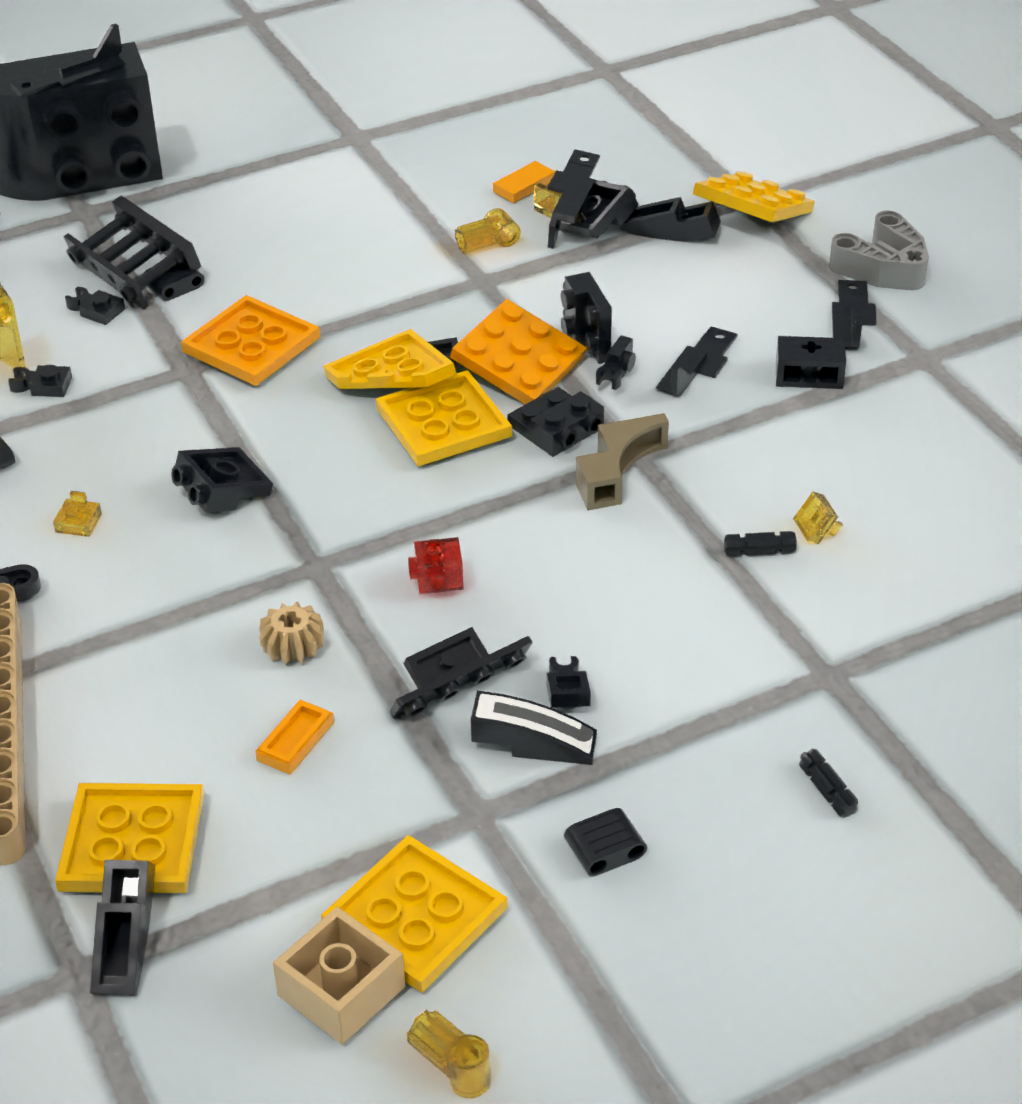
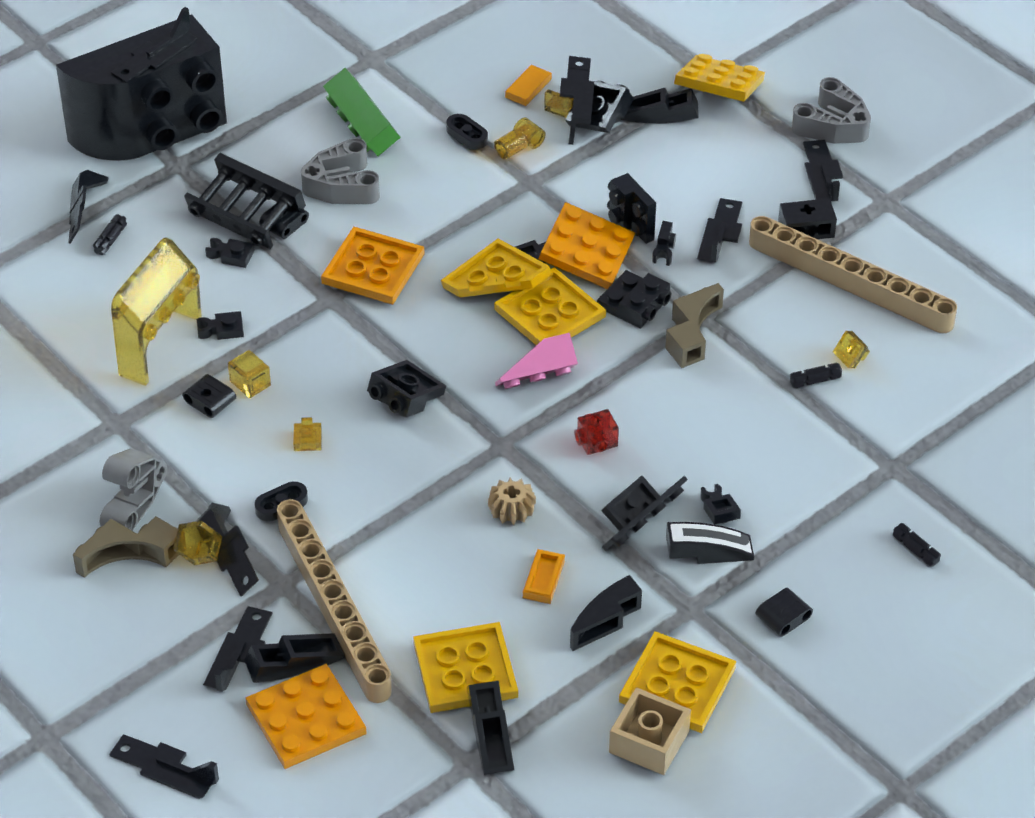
camera: 15 degrees left, 5 degrees up
clear yellow piece [407,1009,492,1098] -> none
none -> clear yellow panel [228,350,271,398]
none -> light grey connector [301,138,380,204]
none -> bright green brick [323,68,401,156]
none -> black plate [446,114,488,150]
none -> bright pink slope [495,333,578,389]
none -> black slope [570,575,642,651]
none -> tan beam [749,216,957,333]

